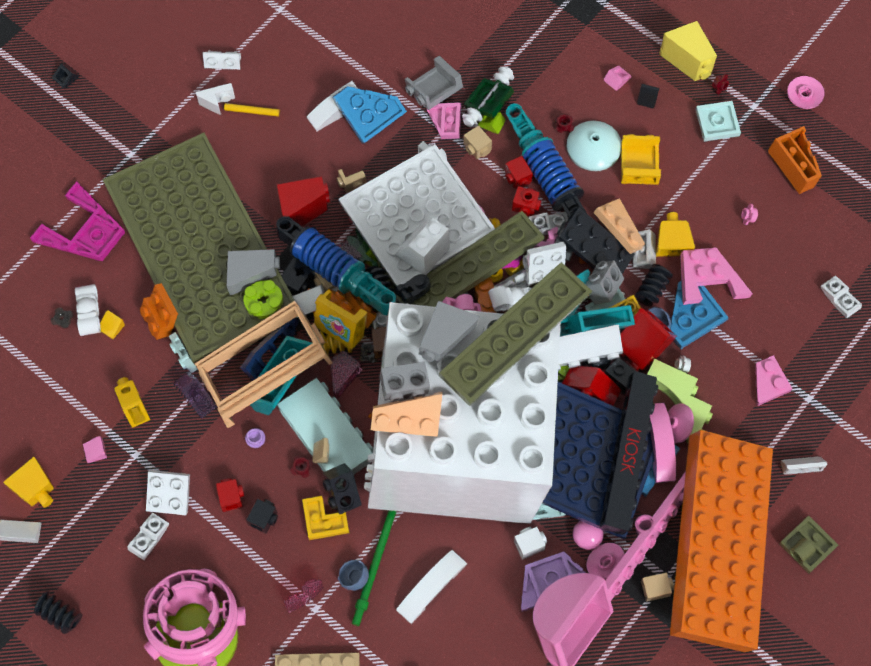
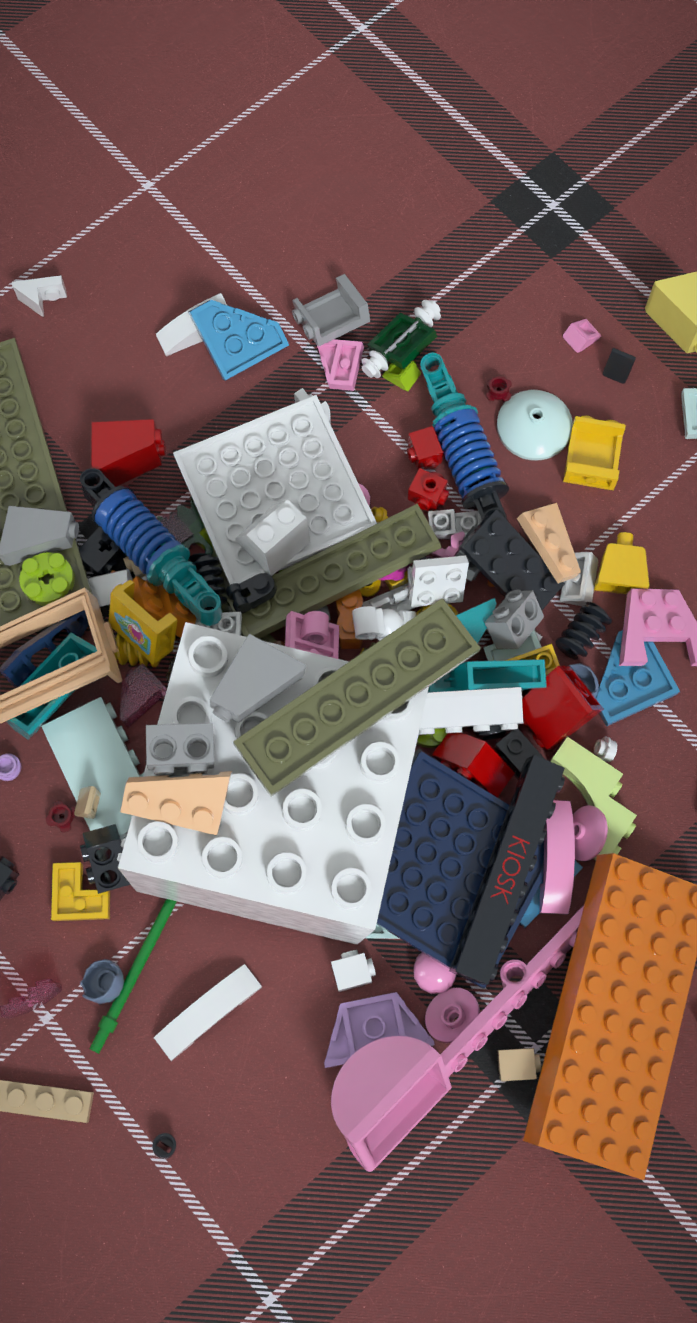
camera: 10 degrees right, 5 degrees up
white hinge [203,50,241,70] -> none
yellow bar [224,103,280,117] -> none
tan bracket [336,169,366,193] -> none
tan brick [464,125,492,159] -> none

